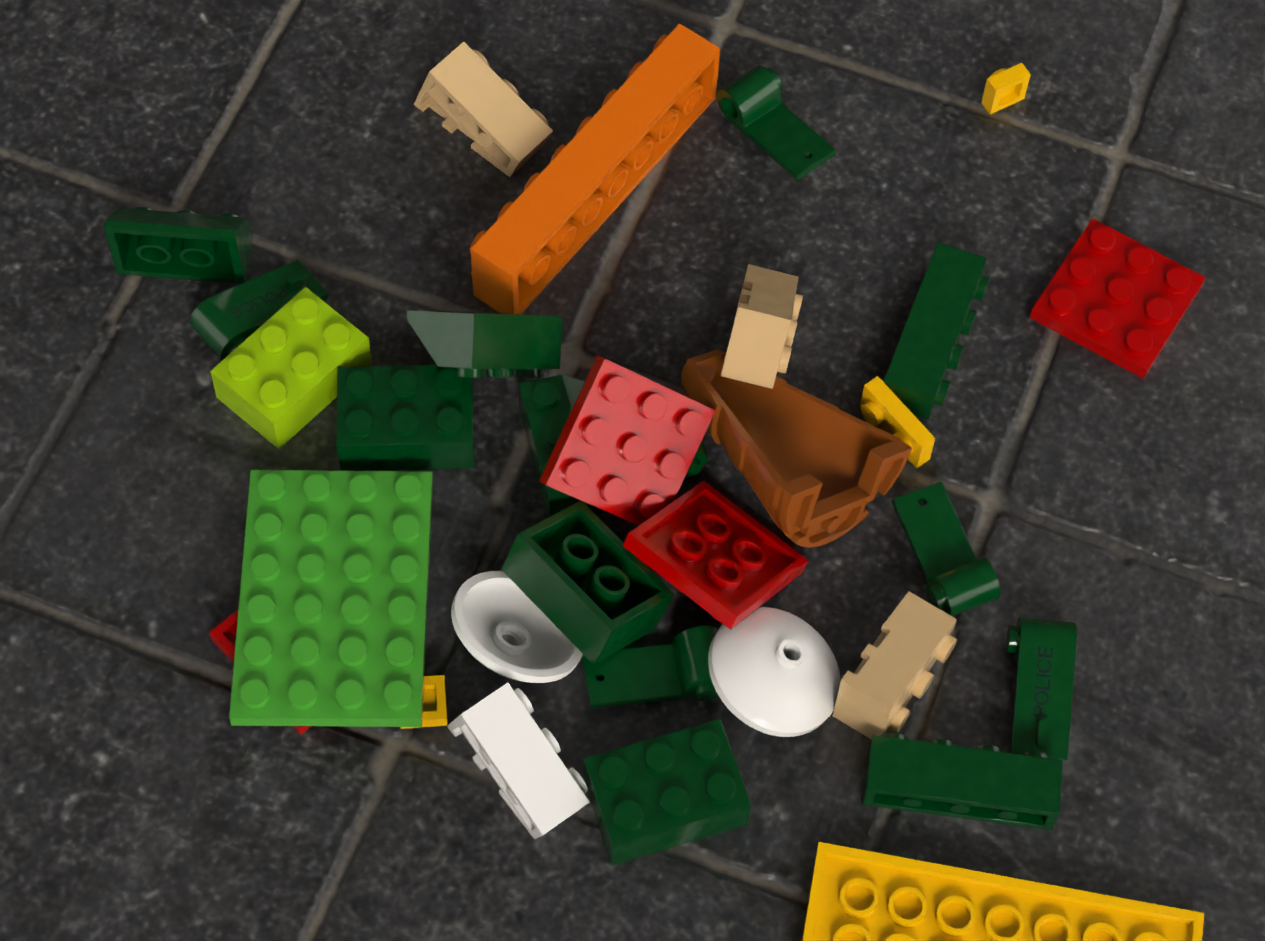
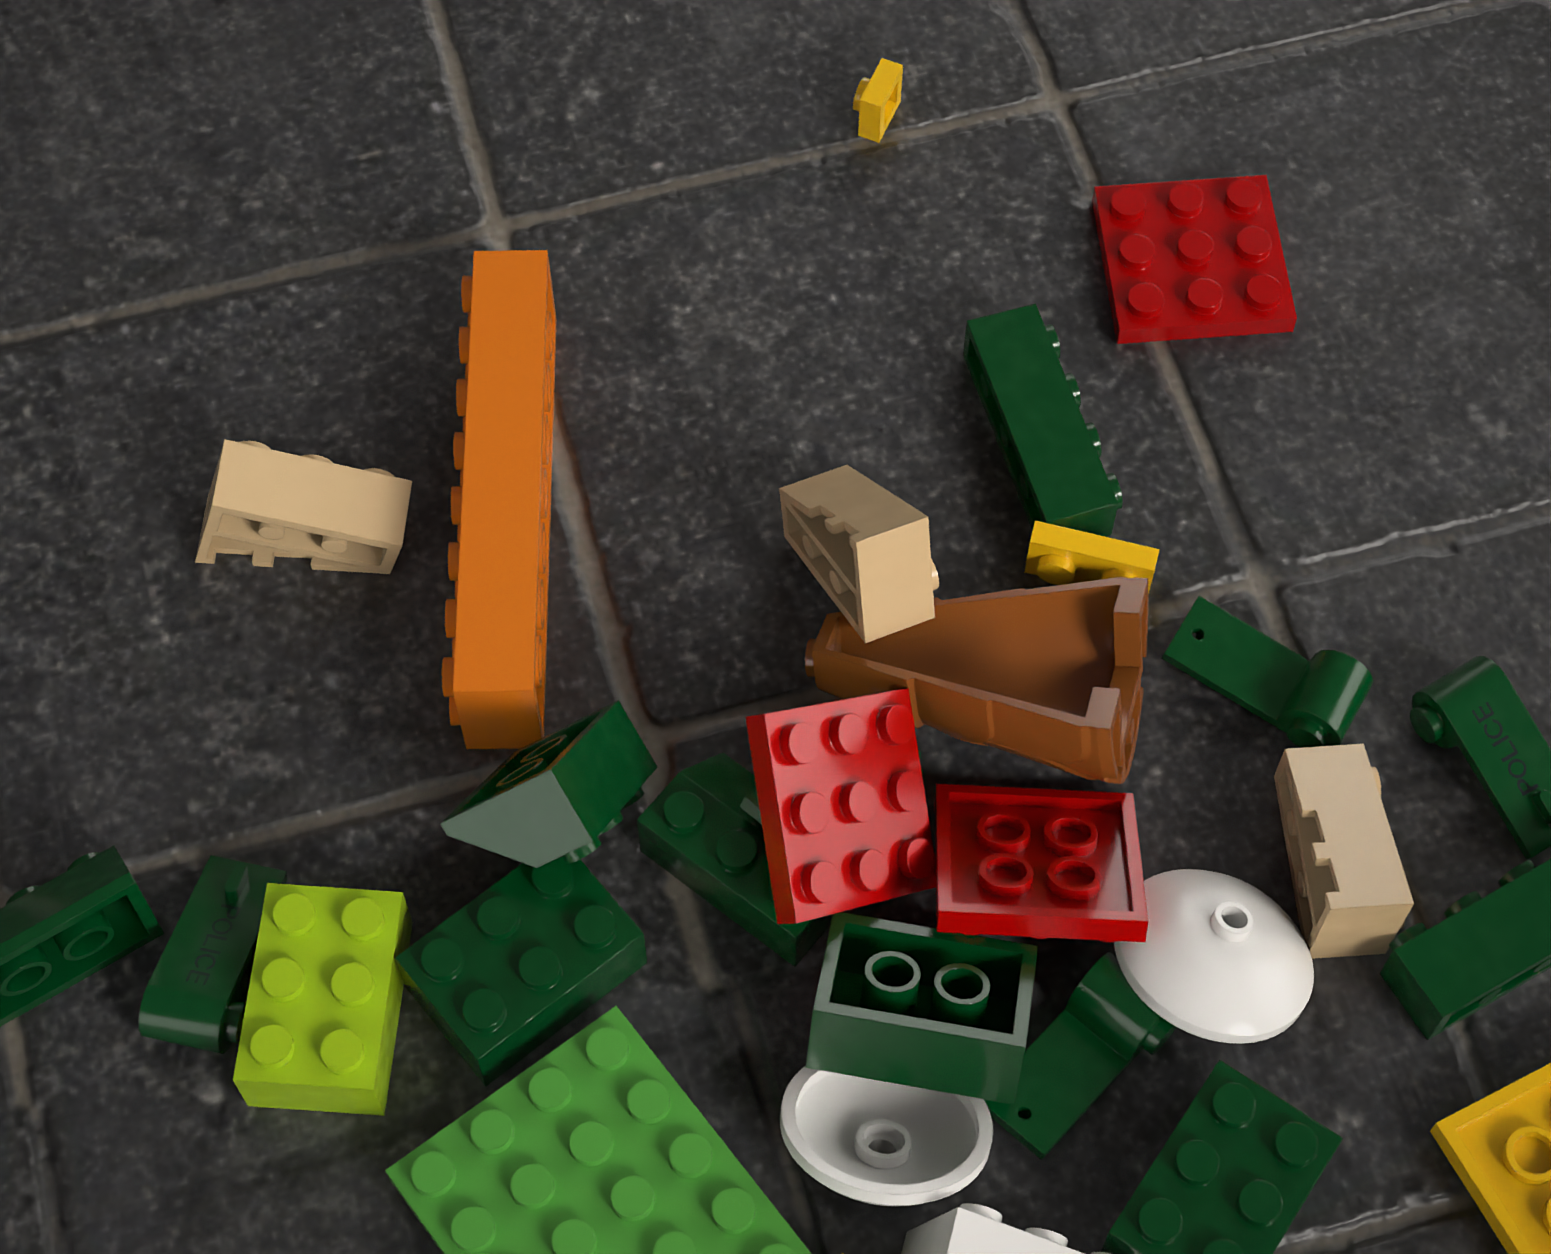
camera: 35 degrees left, 0 degrees up
dark green door [716,65,836,181] -> none

